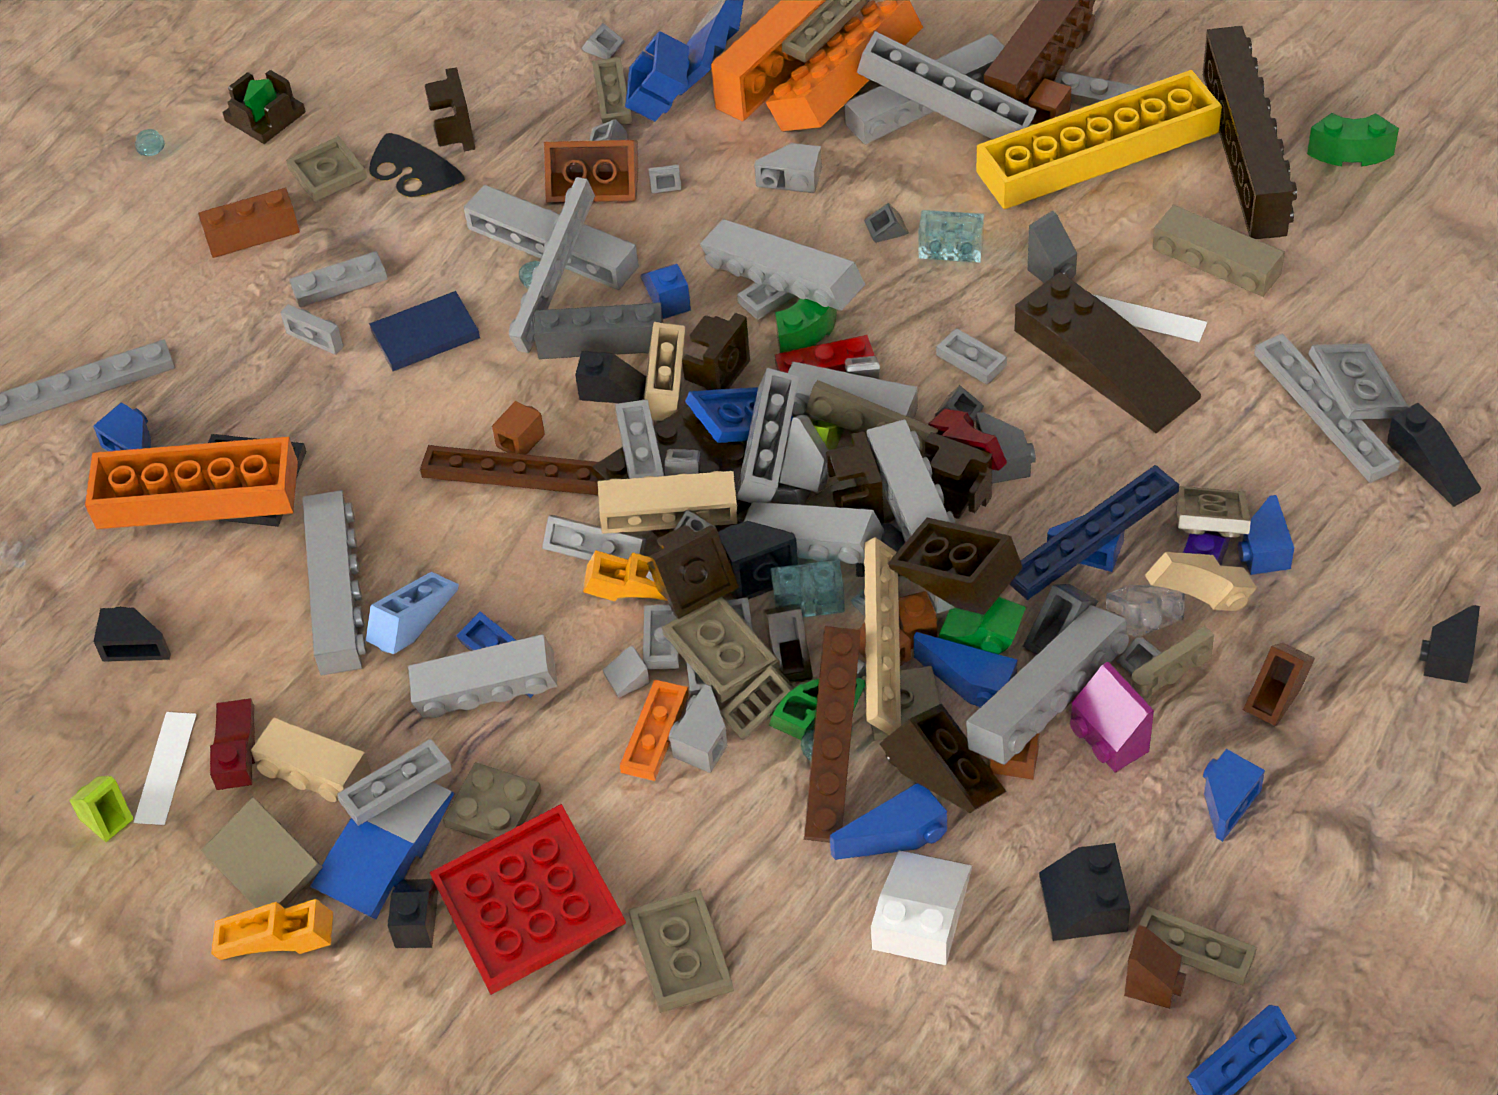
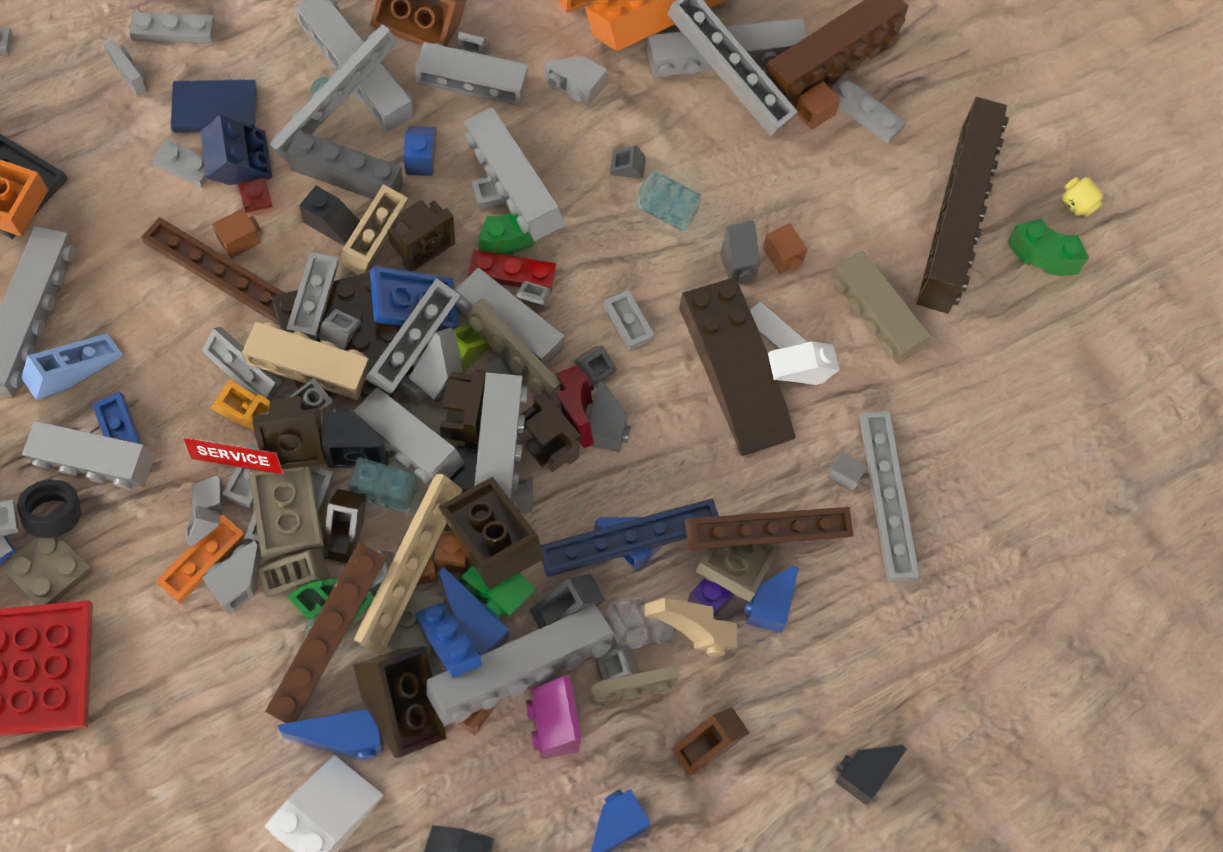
camera: 10 degrees right, 15 degrees up
dark tan plate [628,889,734,1013] -> none
yellow brick [976,70,1222,209] -> none
light grey tile [1308,344,1409,420] -> none
black slope [1387,403,1481,507] -> none
none -> black tyre [17,479,81,538]
none -> light grey plate [151,139,208,188]
none -> red sticker [183,437,284,475]
none -> light grey slope [185,505,220,546]
none -> dark blue slope [200,115,272,185]
none -> clear red plate [238,178,273,213]
none -> light grey brick [415,42,528,106]
none -> blue plate [415,602,482,678]
none -> reddish brown plate [685,507,854,551]
none -> dark orange brick [763,223,807,274]
none -> white slope [768,341,840,385]
none -> light grey slope [828,452,867,491]
none -> light yellow head [1062,176,1103,218]

